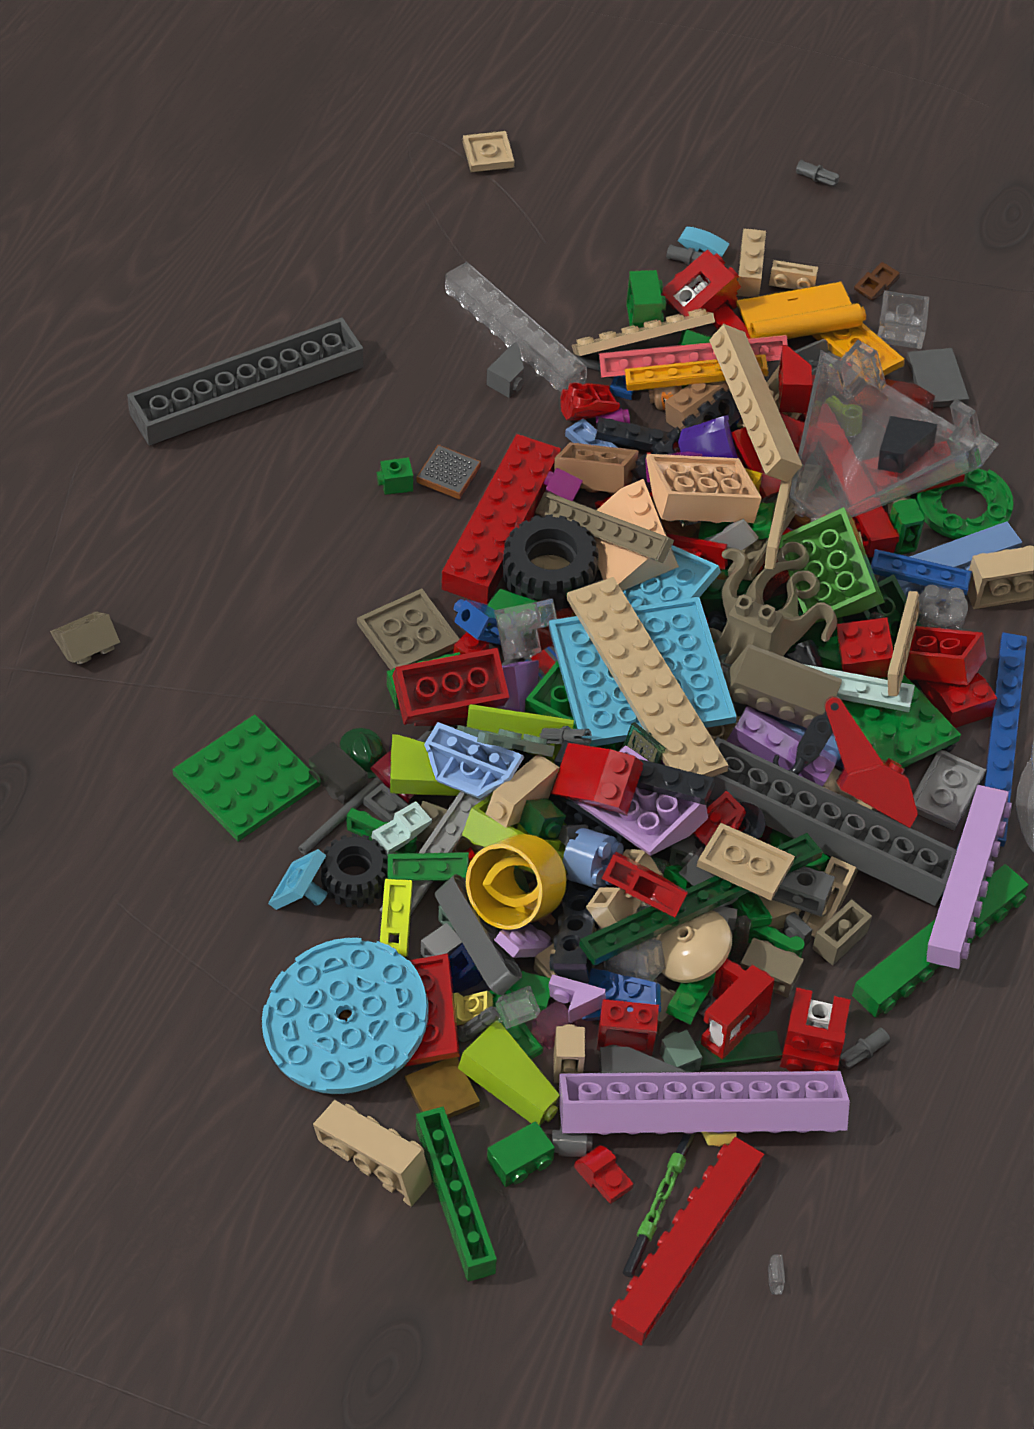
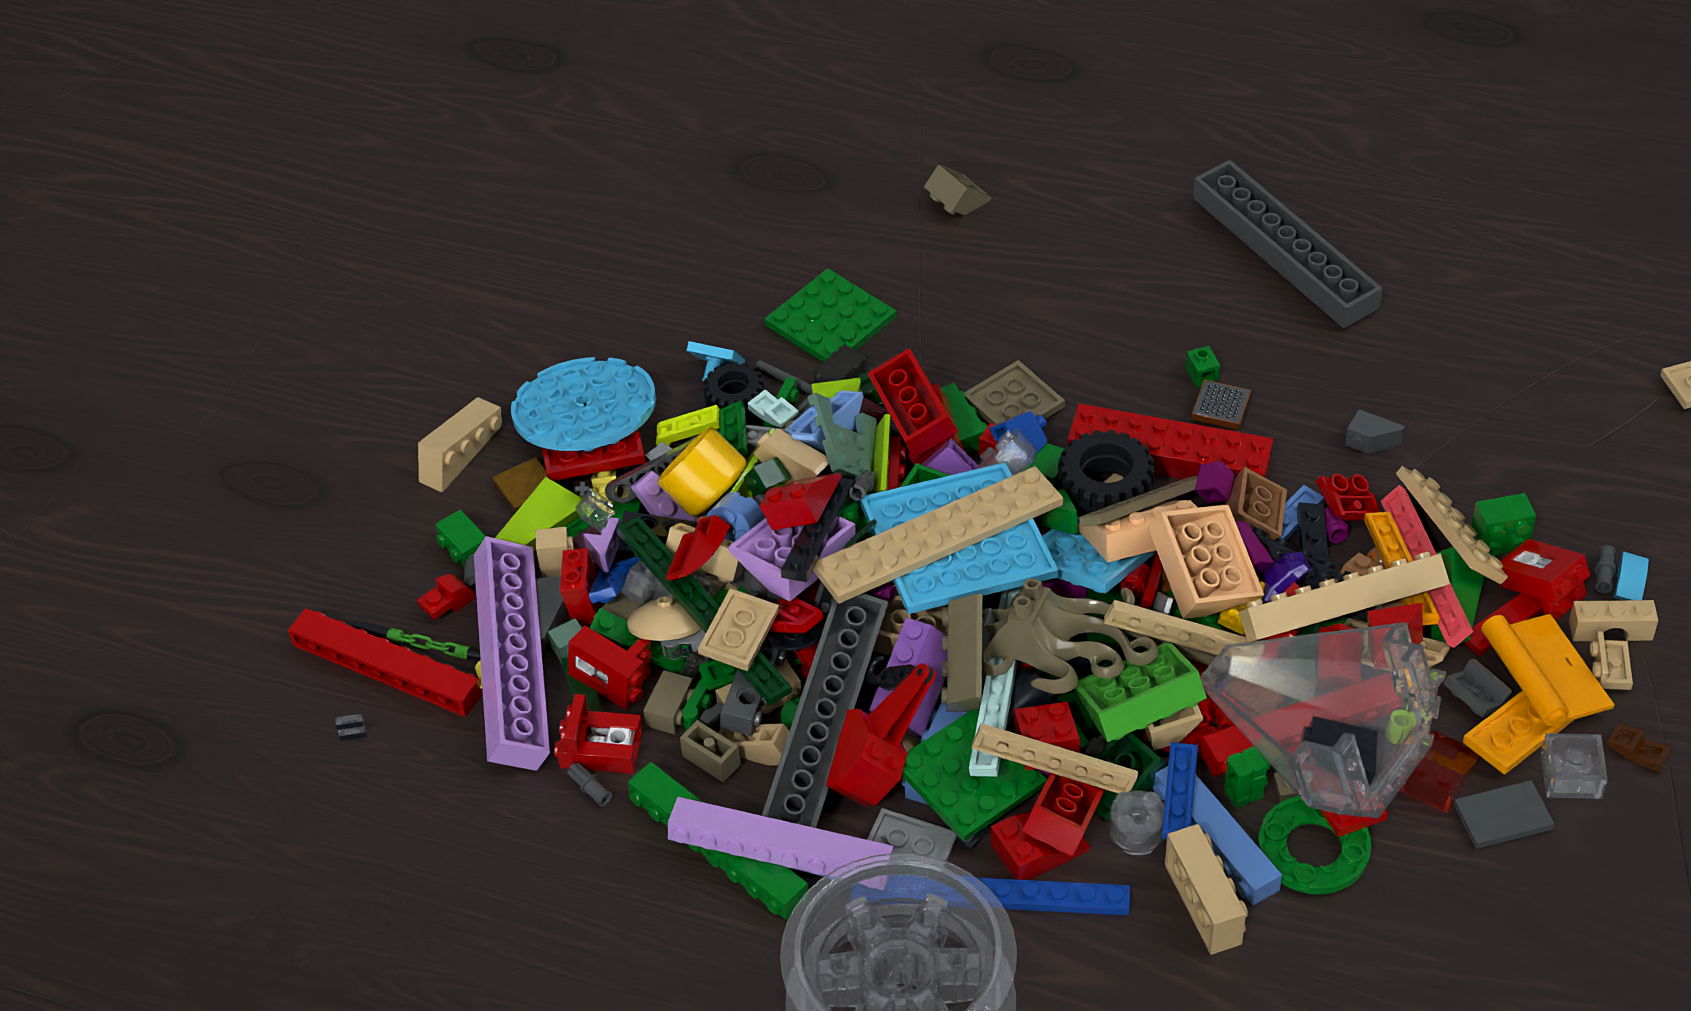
camera: 90 degrees right, 5 degrees down
green brick [416,1106,497,1282] -> none
clear brick [445,262,587,393] -> none

